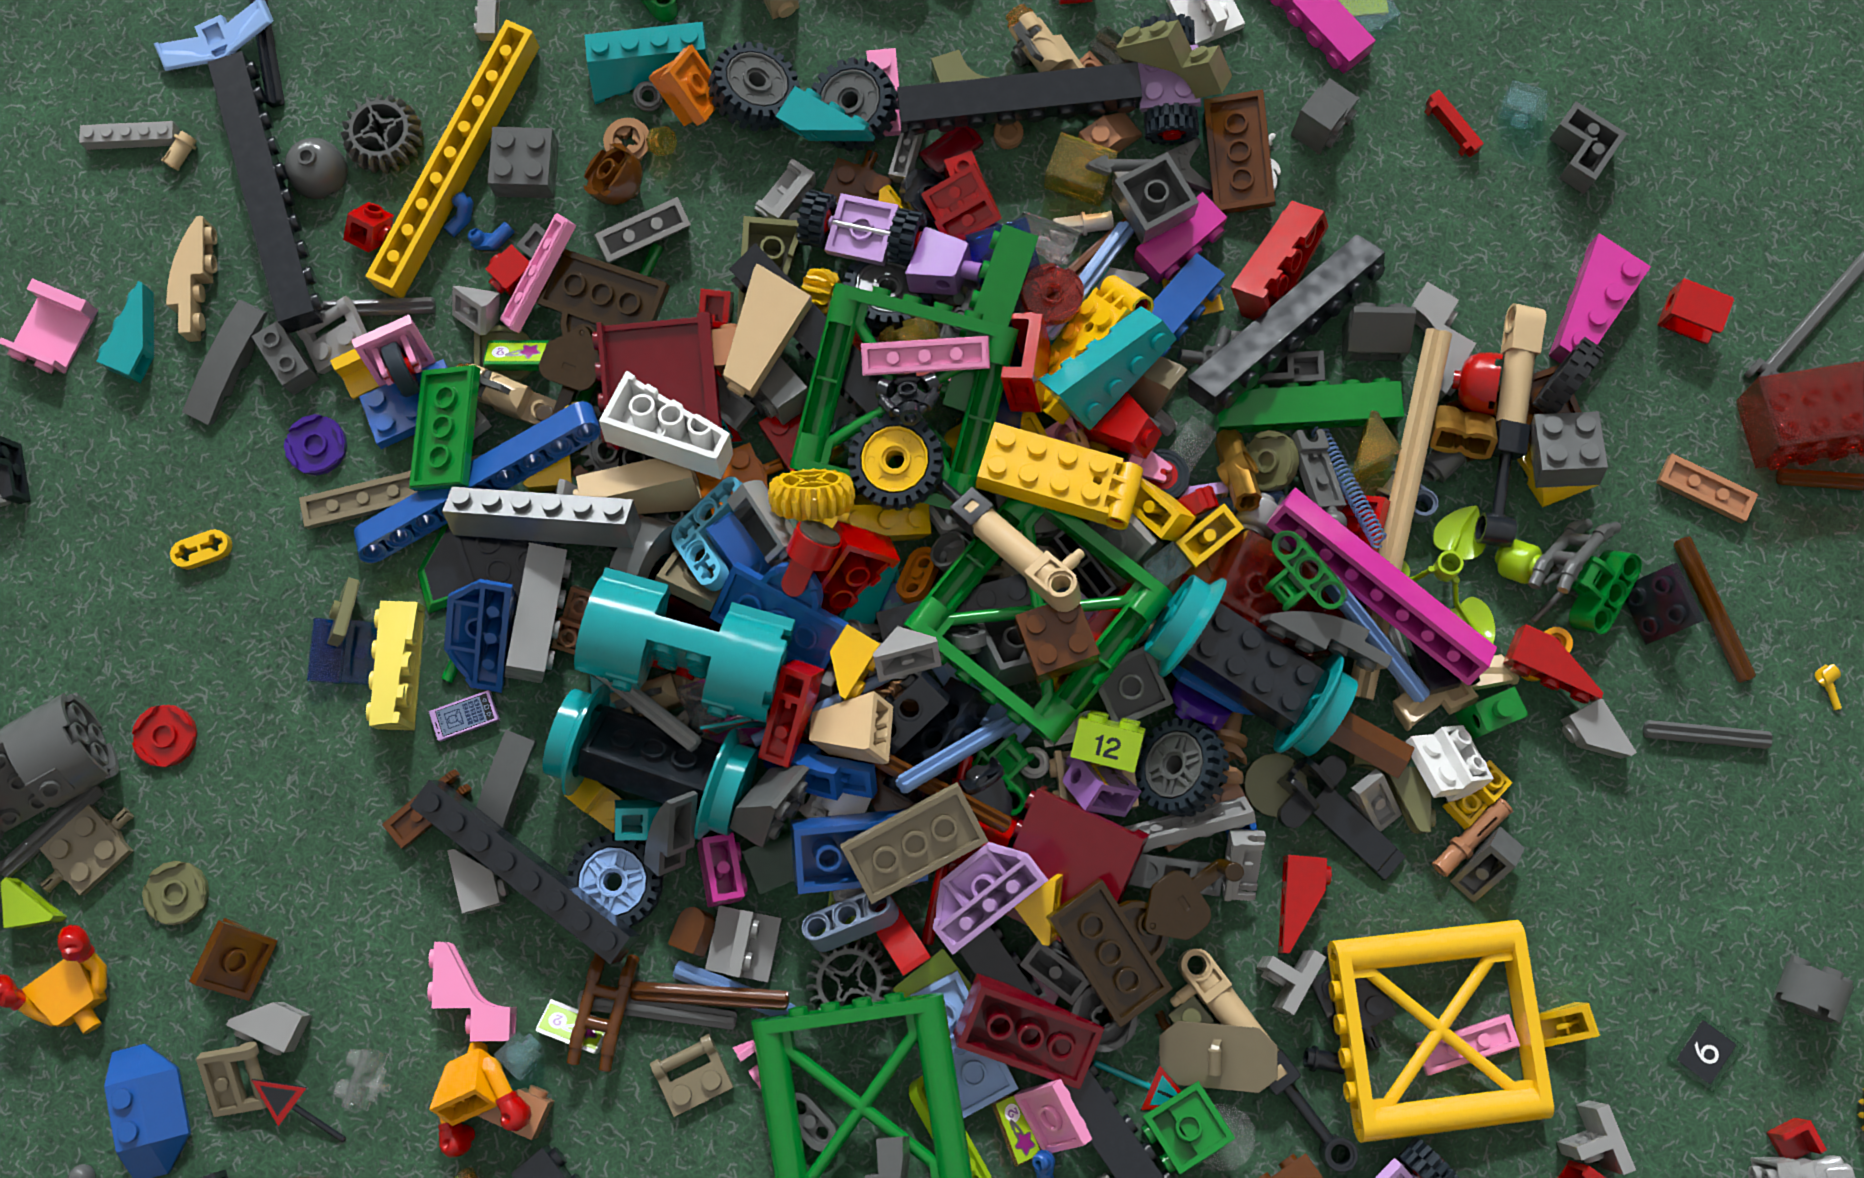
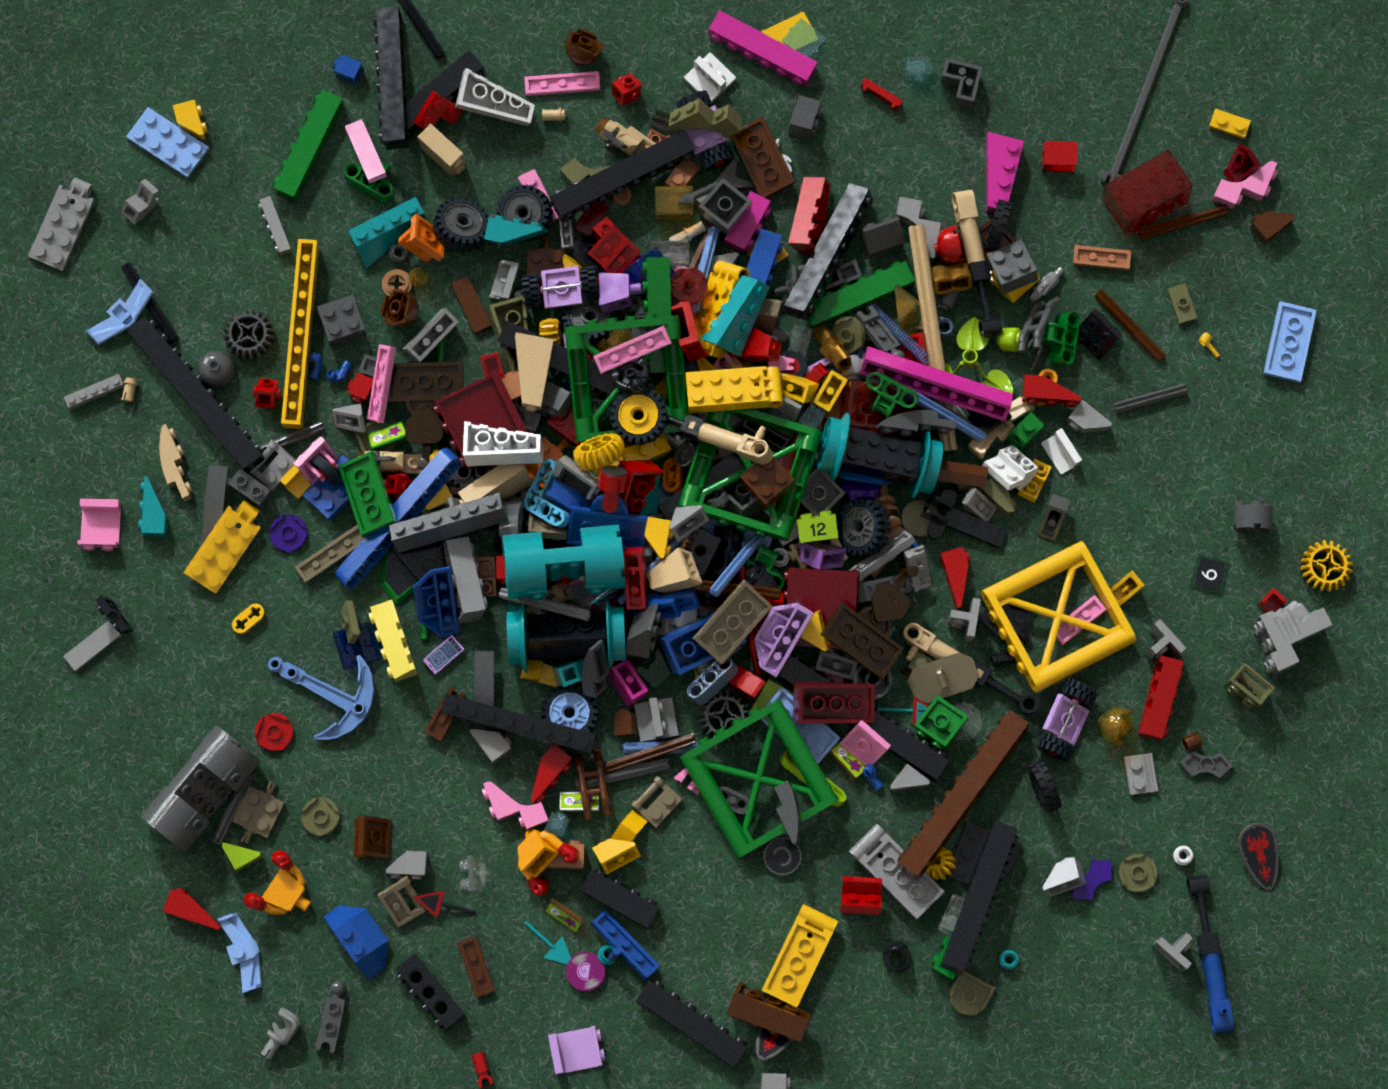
camera: 25 degrees left, 0 degrees up
nougat pin [1432,798,1513,877] -> none
none -> yellow hinge [183,500,261,594]
none -> medium blue piece [268,655,375,740]
none -> red brick [385,473,414,501]
none -> reddish brown tile [451,276,492,334]
none -> red slope [531,744,572,805]
none -> yellow slope [592,839,641,875]
none -> yellow slope [611,809,648,842]
none -> light grey piece [1030,267,1064,302]
none -> white panel [1041,428,1082,475]
none -> olive plate [1167,283,1198,325]

